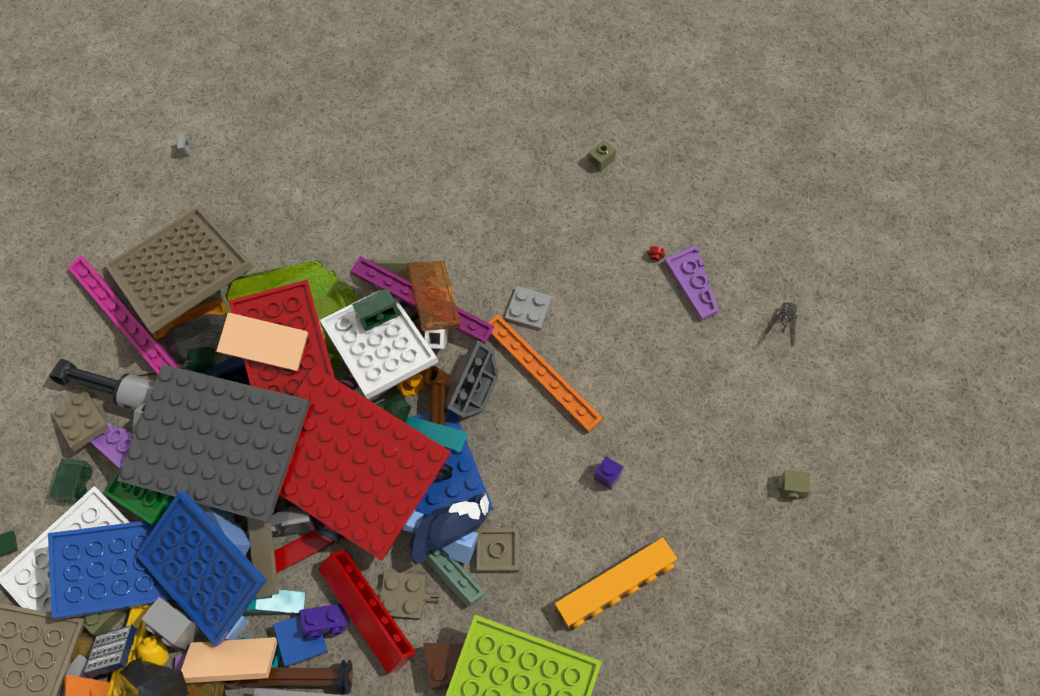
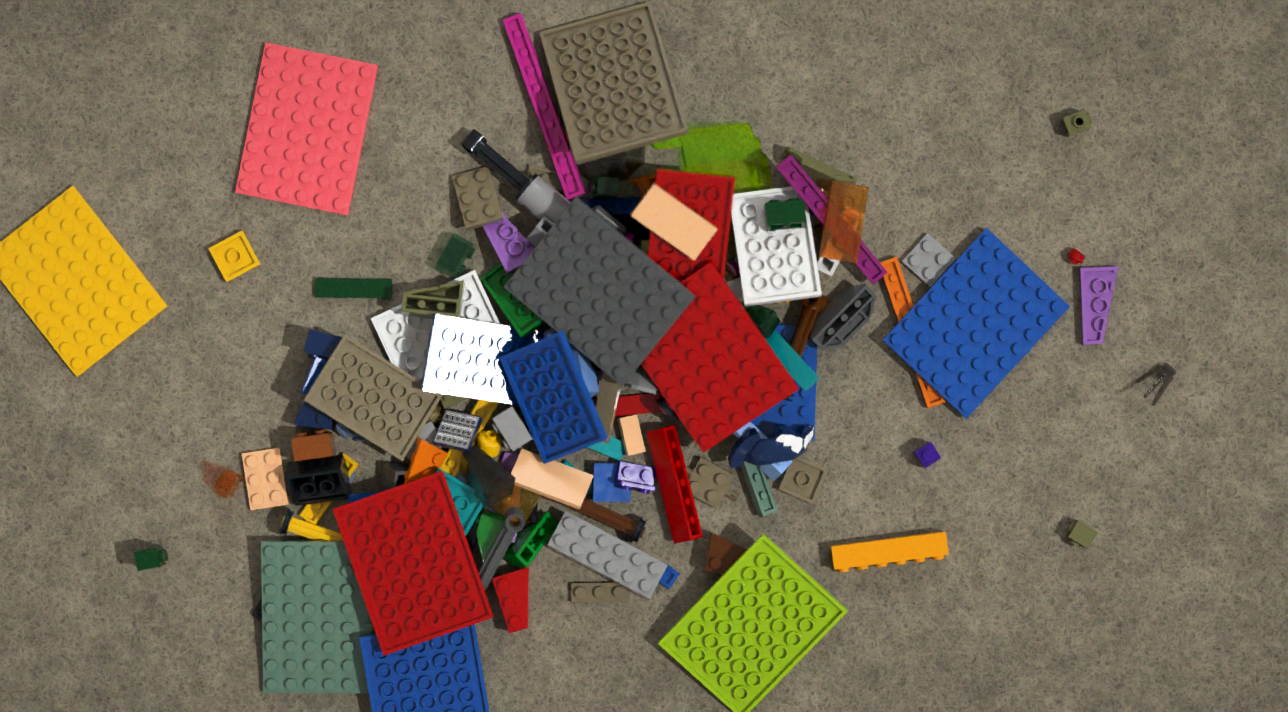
camera: 15 degrees right, 25 degrees up
none -> olive wedge [401,280,465,319]
none -> light nougat tile [617,414,646,456]
none -> blue plate [882,228,1070,419]

